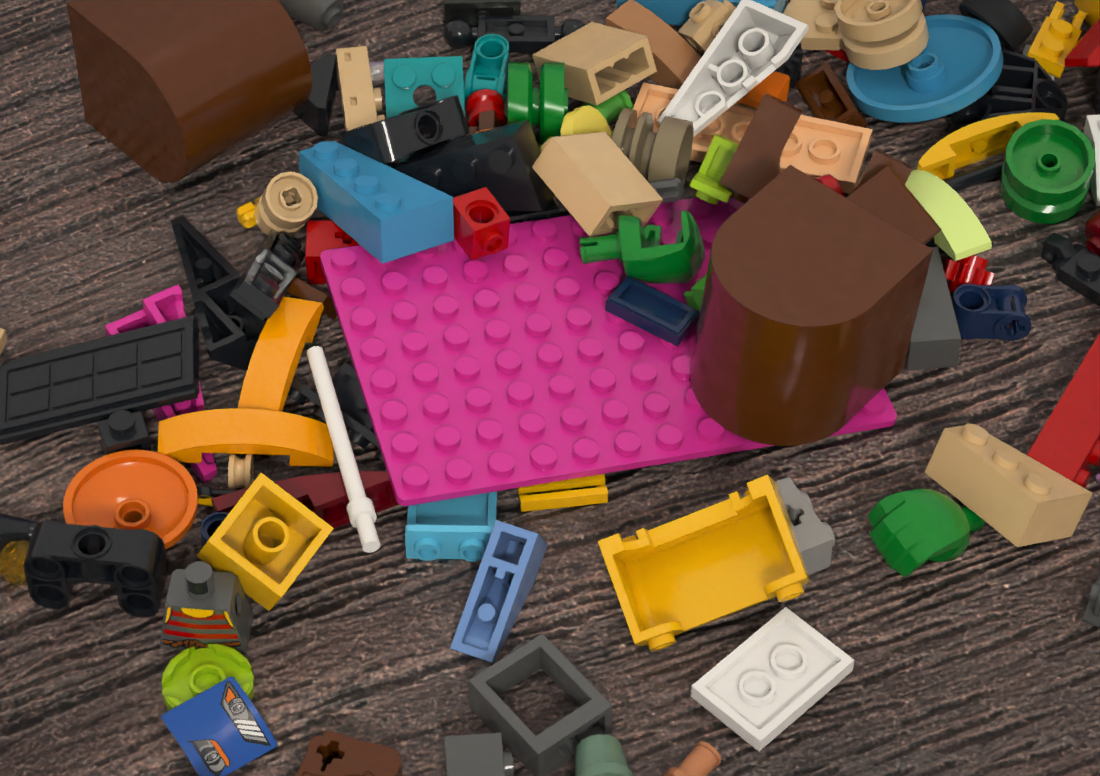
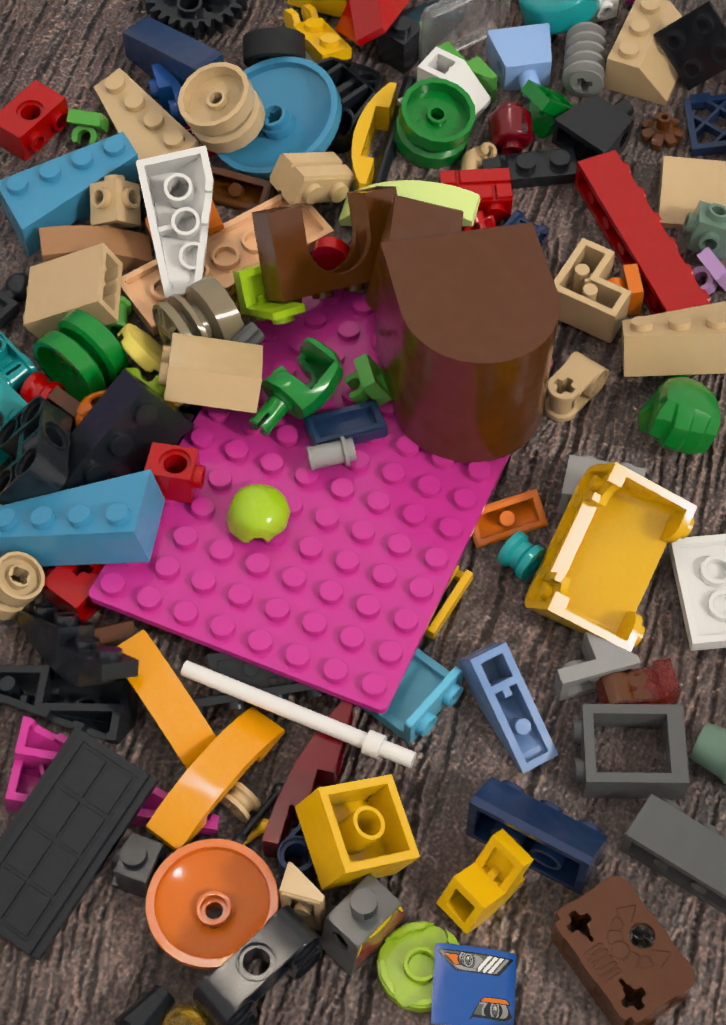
camera: 50 degrees left, 10 degrees up
none -> lime hair [226,484,291,543]
none -> tan brick [269,152,355,205]
none -> tan slope [279,861,326,932]
none -> light grey pin [306,435,357,471]
none -> yellow brick [436,828,534,935]
none -> red brick [439,168,513,222]
none -> tan arm [461,142,497,170]
none -> dark blue slope [466,777,608,895]
none -> orange slope [471,489,548,549]
none -> teal wheel [497,531,546,581]
none -> tan piece [544,351,609,422]
none -> tan brick [554,238,632,343]
none -> light grey slope [554,632,641,701]
none -> leg [595,658,681,705]
none -> orange tile [607,263,644,316]

